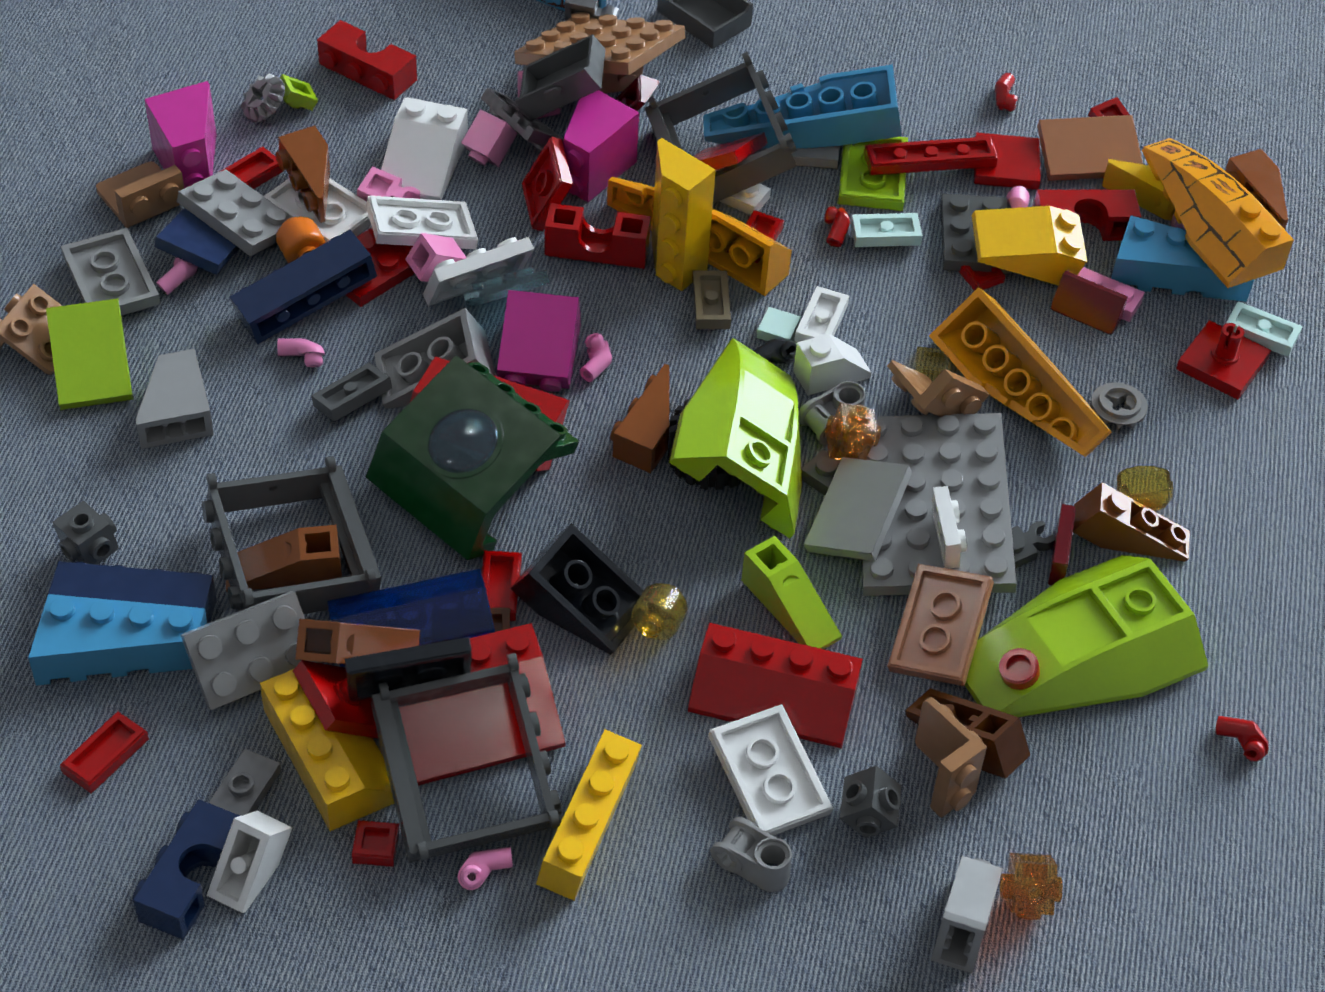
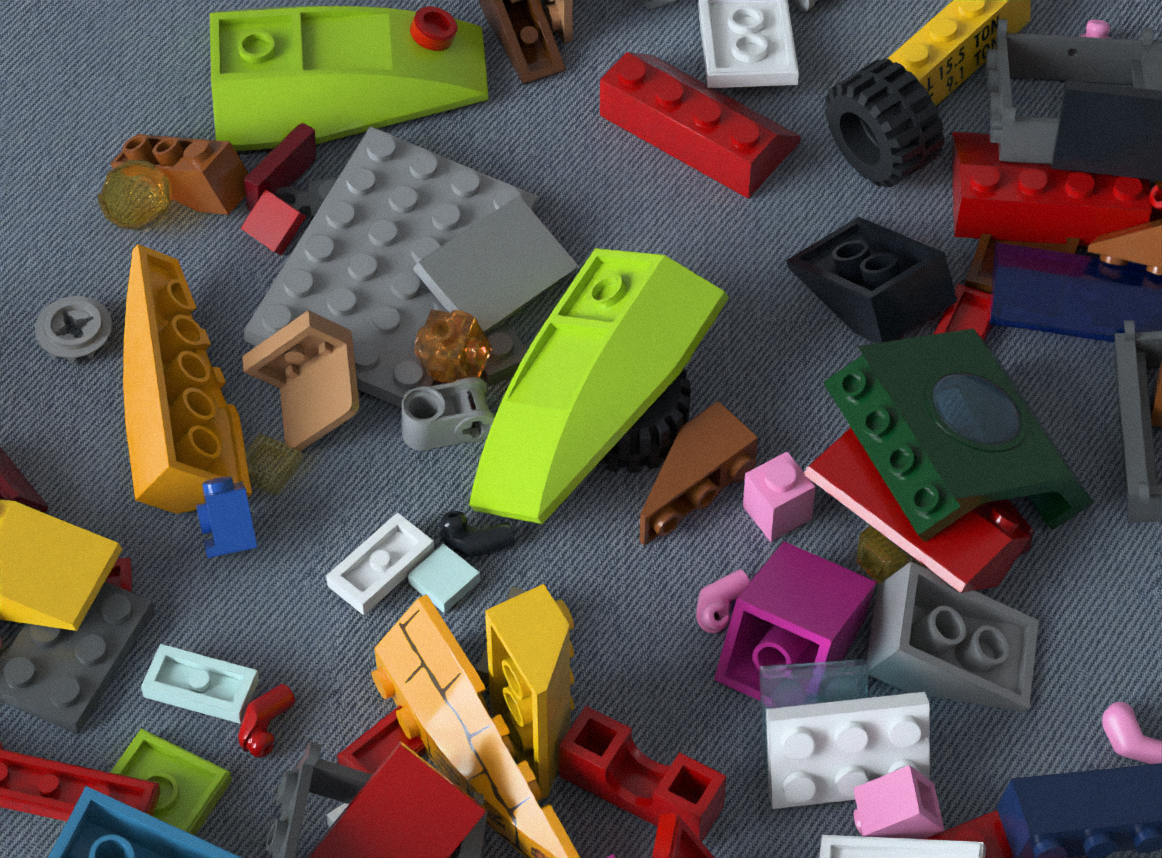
camera: 155 degrees left, 5 degrees up
dark grey plate [311,362,392,422] -> none
clear yellow head [631,583,688,640] -> none
lime slope [741,536,842,649] -> none
white slope [793,334,872,395] -> none
nougat tile [888,563,994,686] -> none
white plate [932,486,967,569] -> none
none -> blue brick [196,477,258,558]
none -> tile [241,189,306,255]
none -> bright pink brick [743,451,816,542]
none -> black tyre [825,58,945,188]

